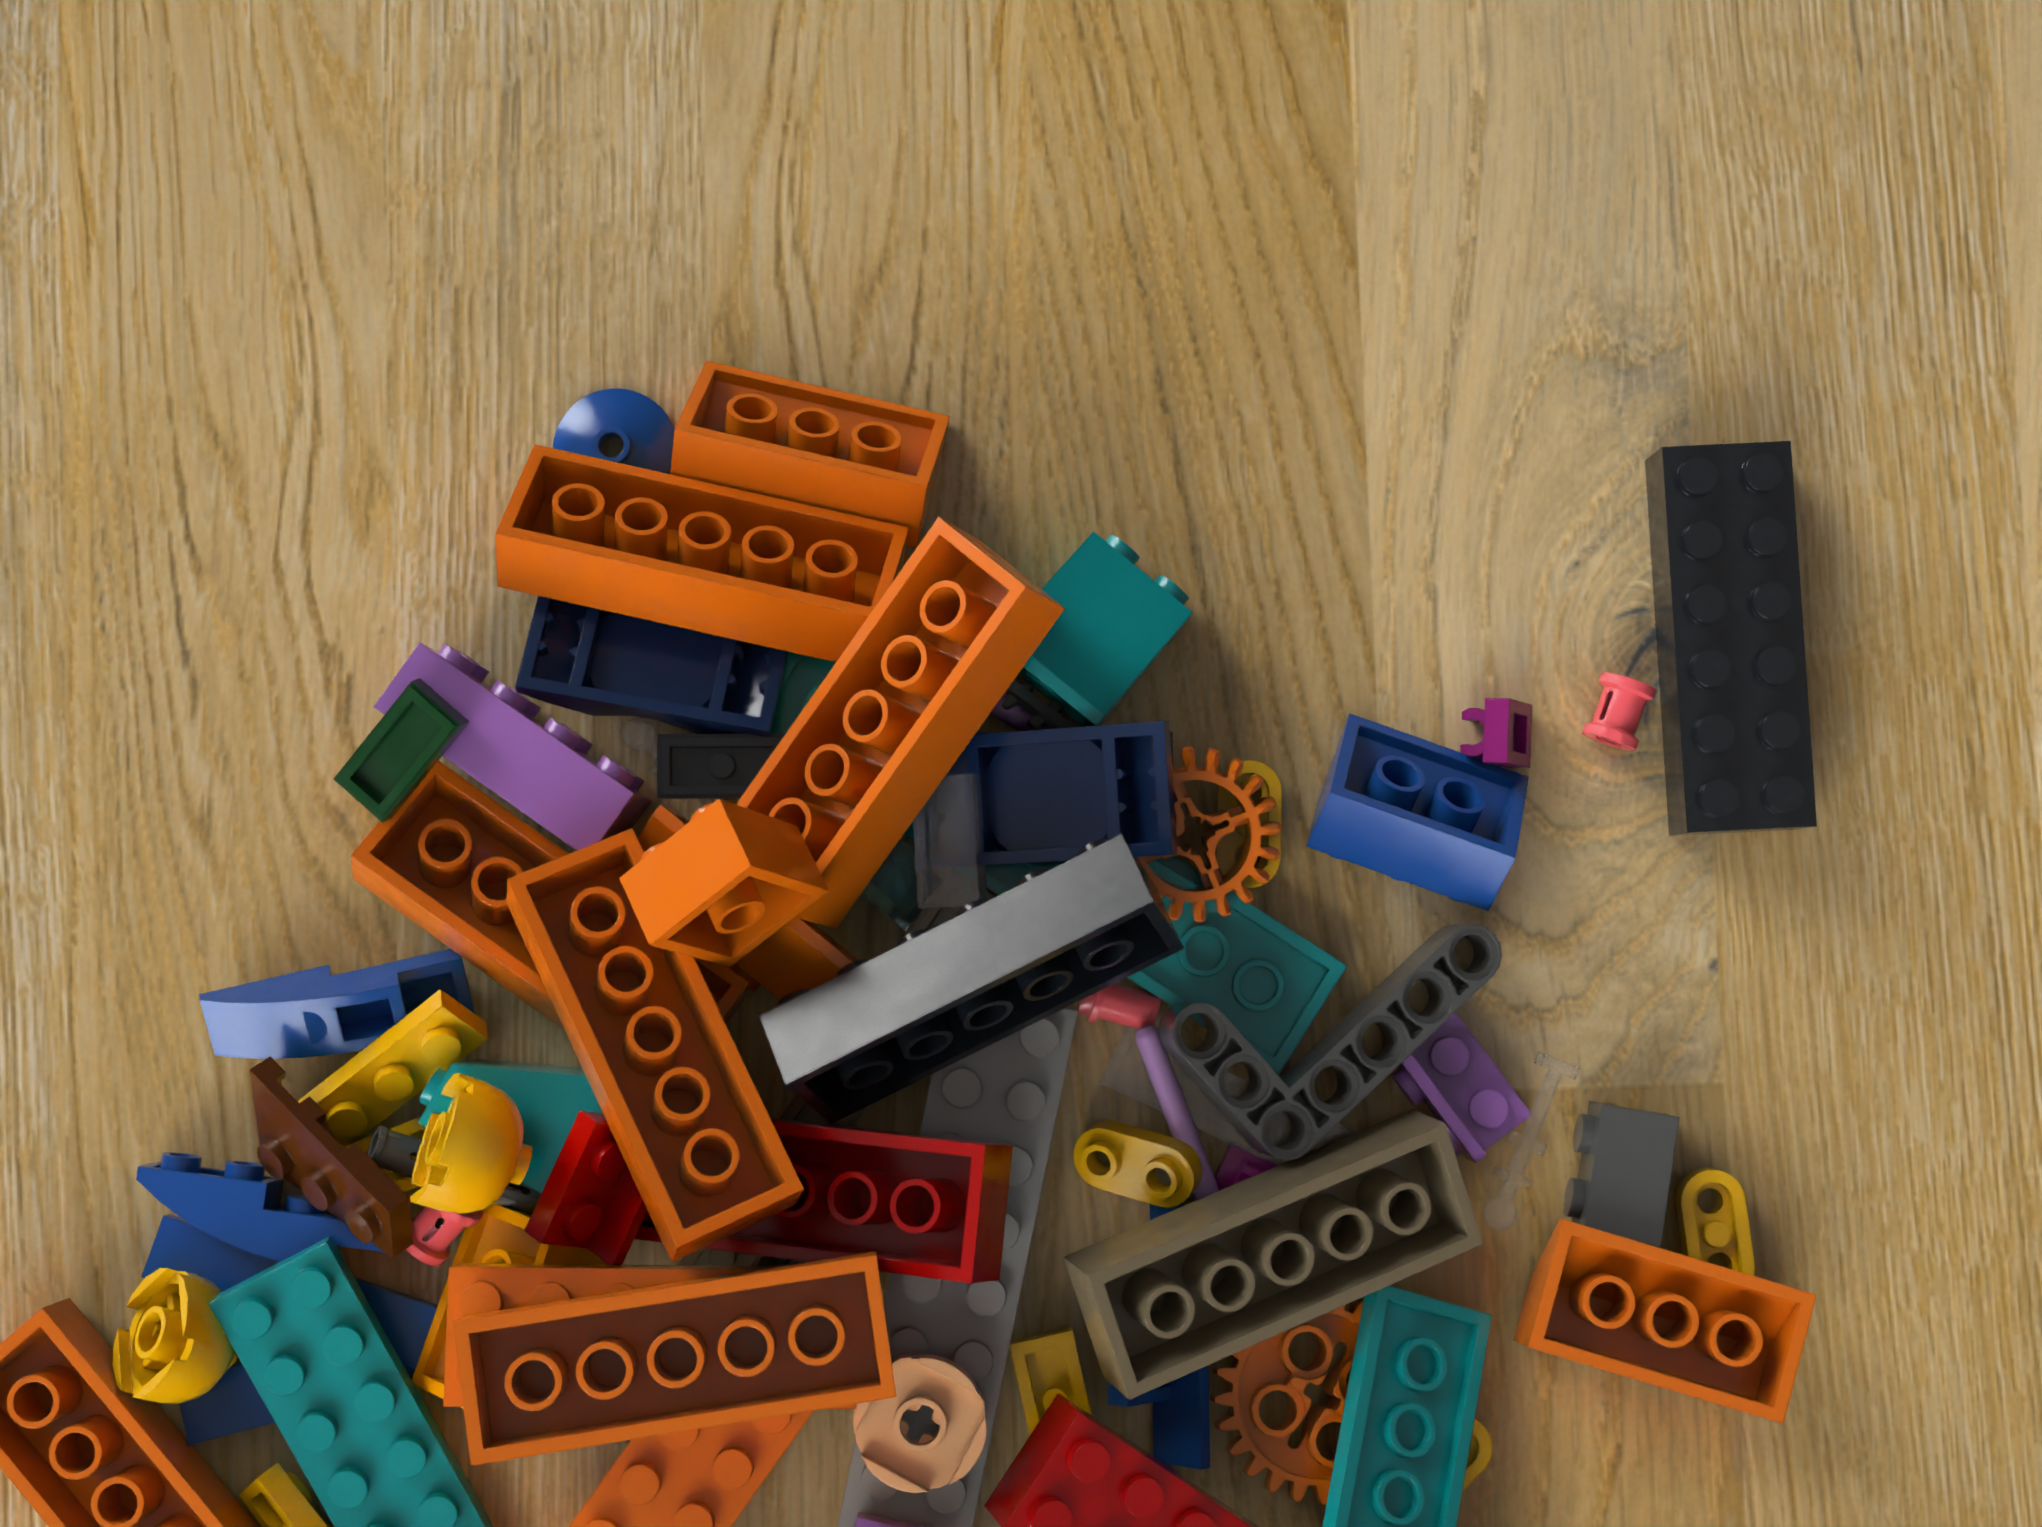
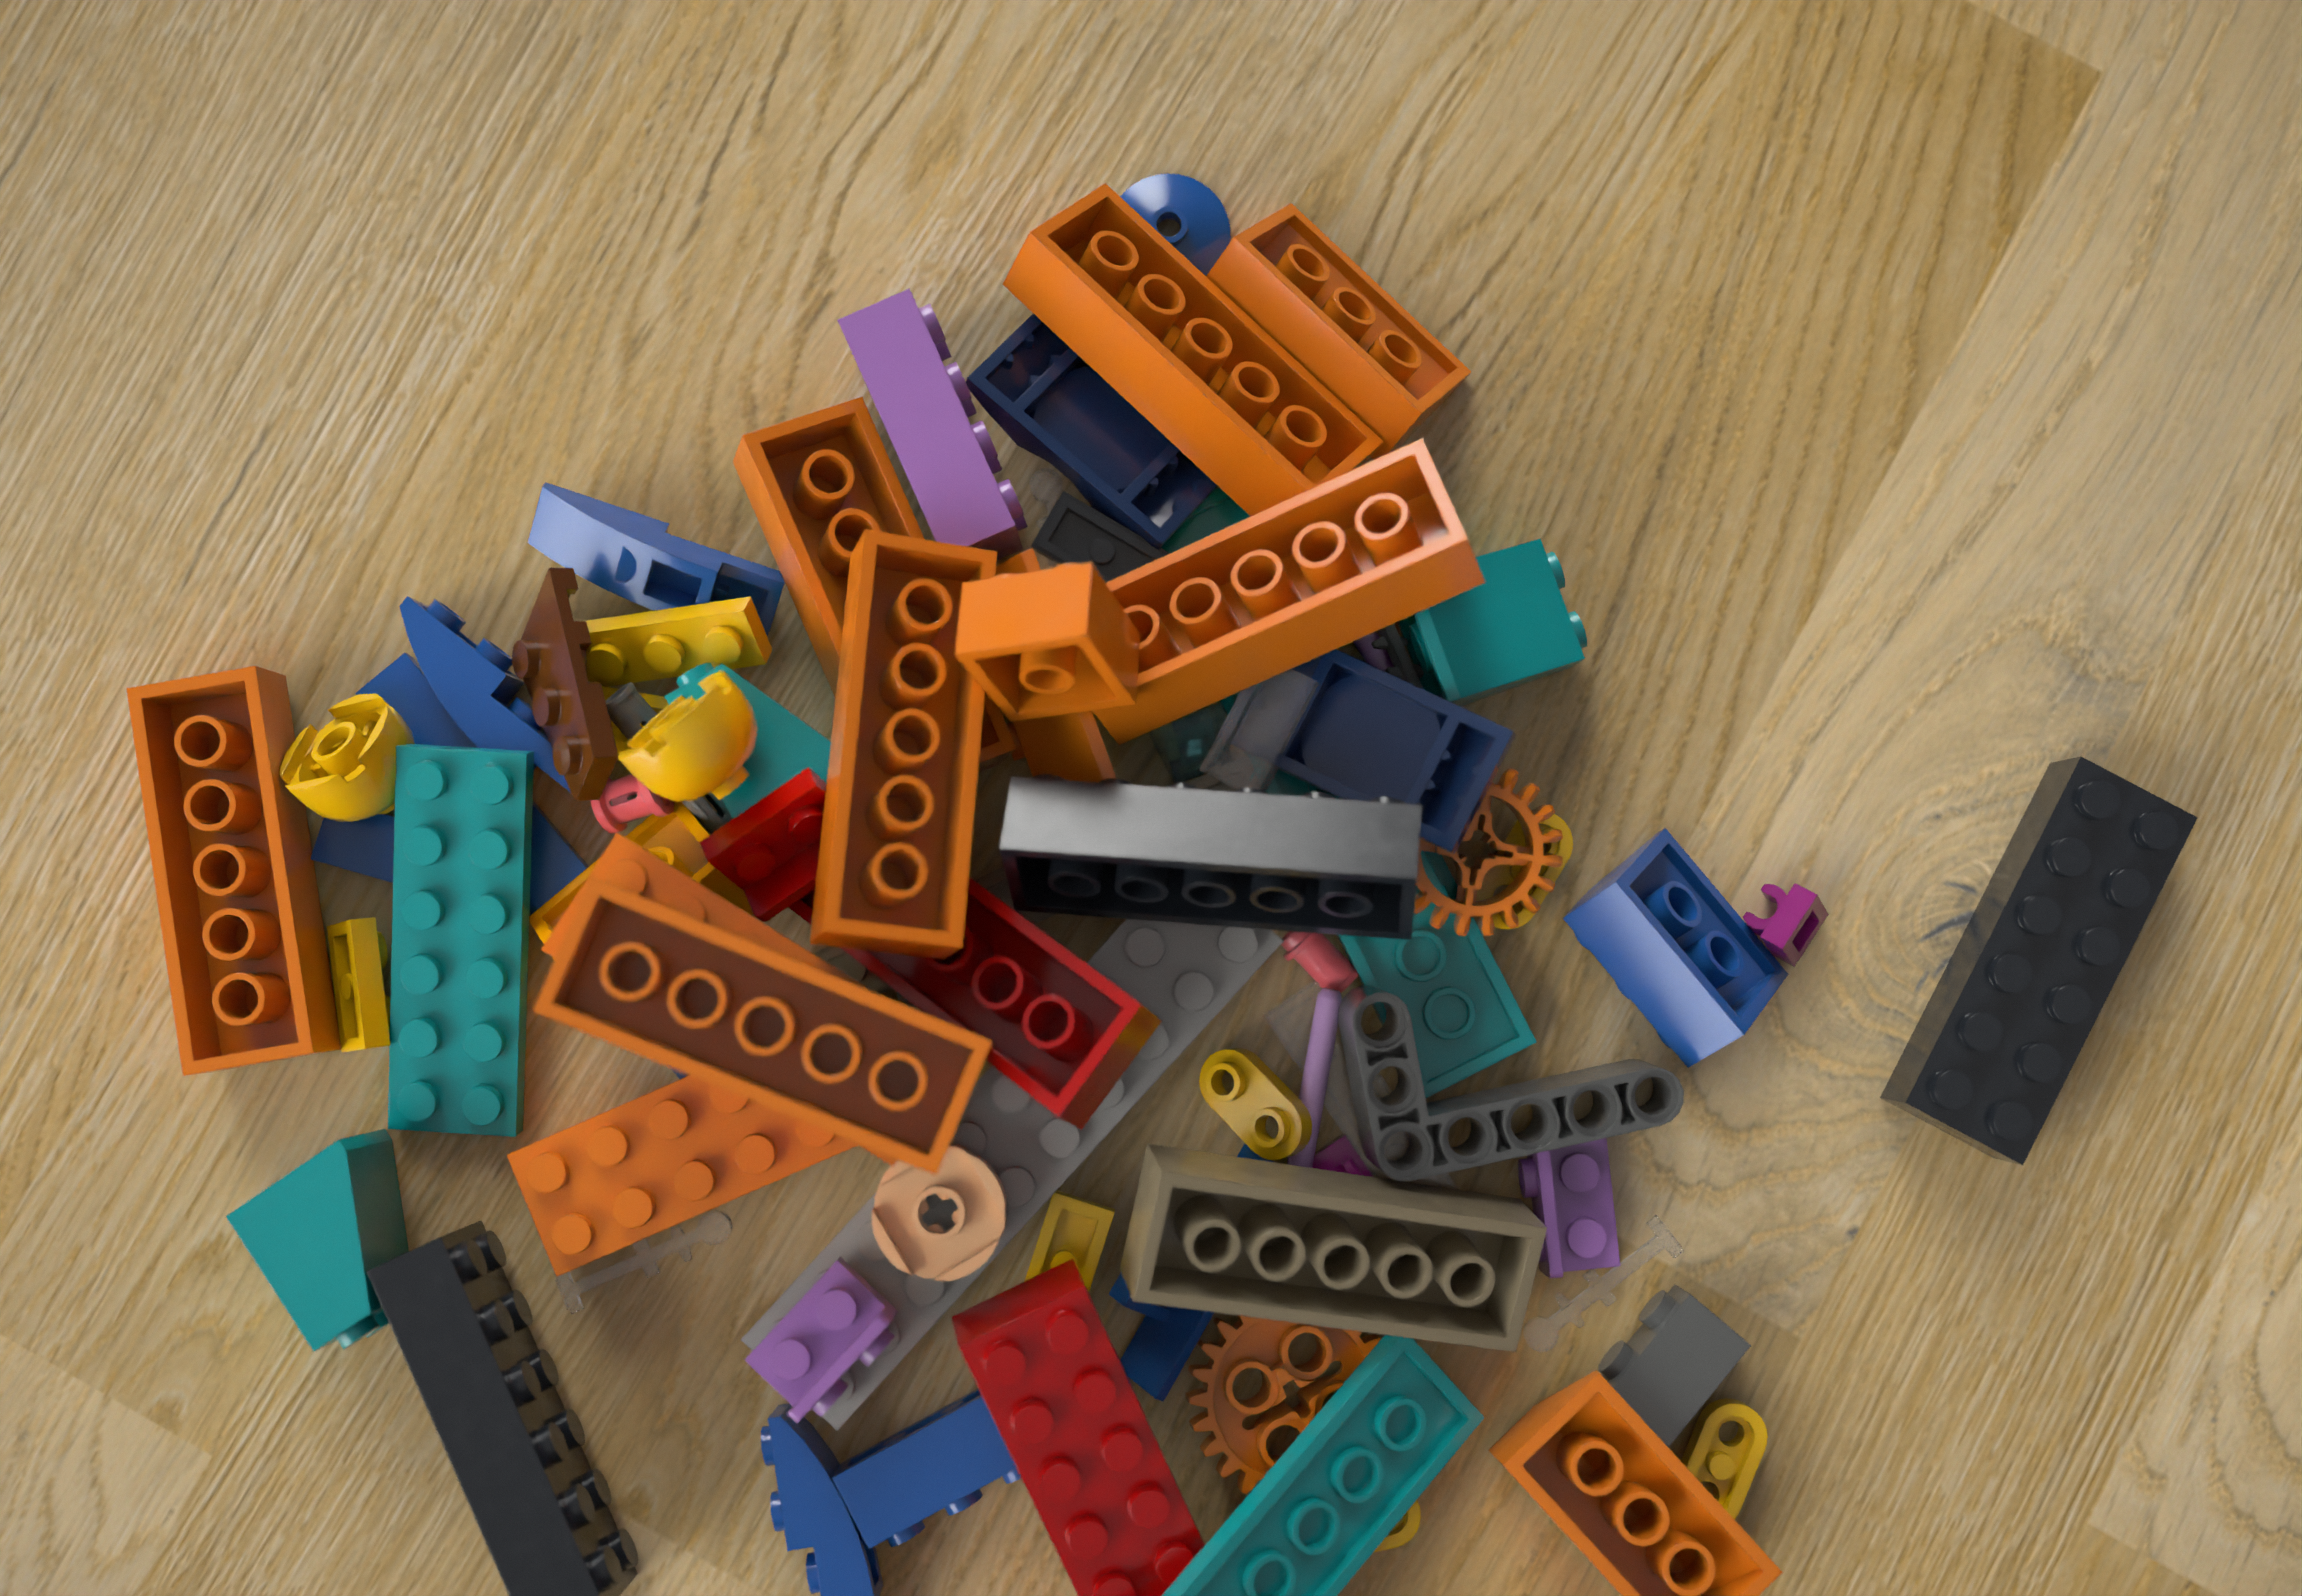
camera: 30 degrees right, 0 degrees up
dark green tile [334,678,469,823] -> none
coral bush [1582,672,1657,751] -> none

